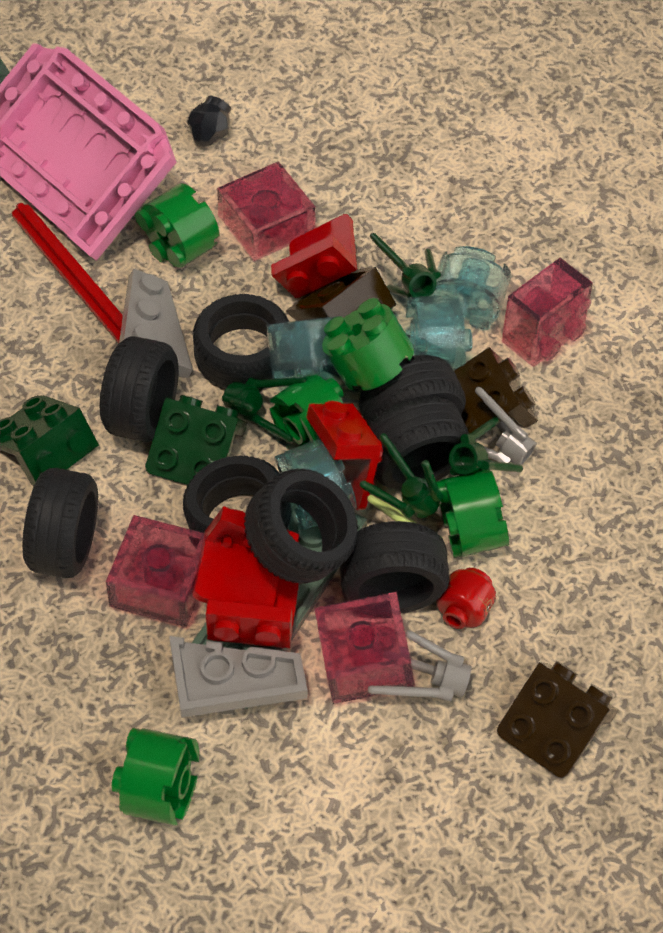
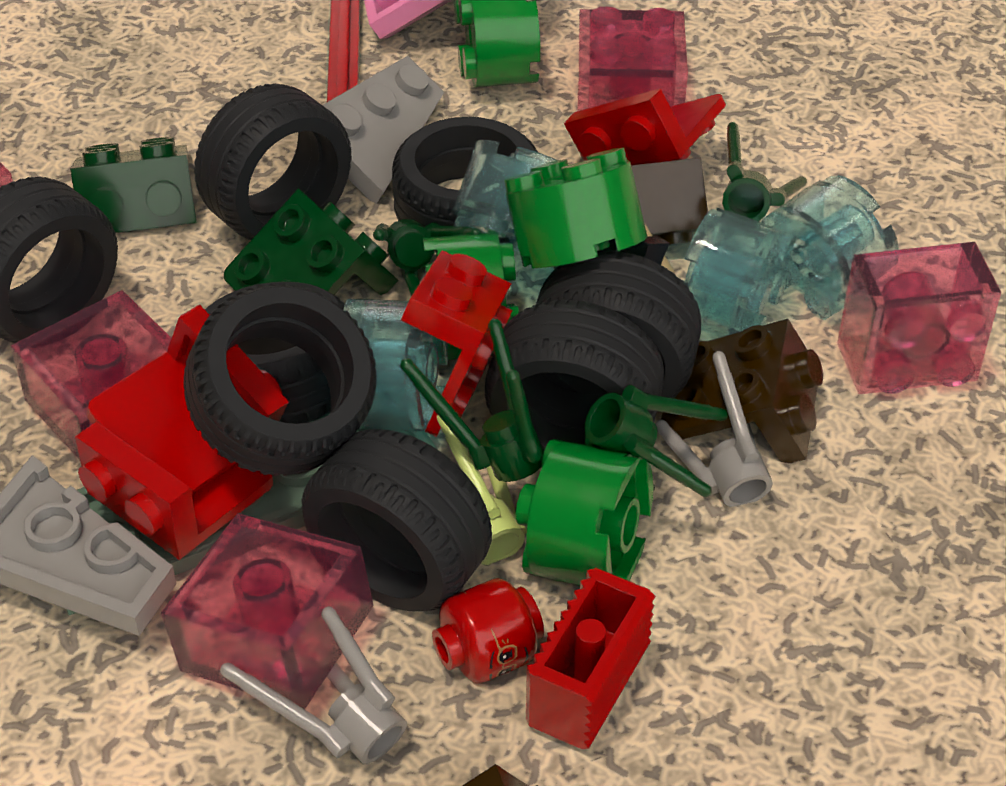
camera: 35 degrees right, 10 degrees down
none -> red brick [526,568,656,750]

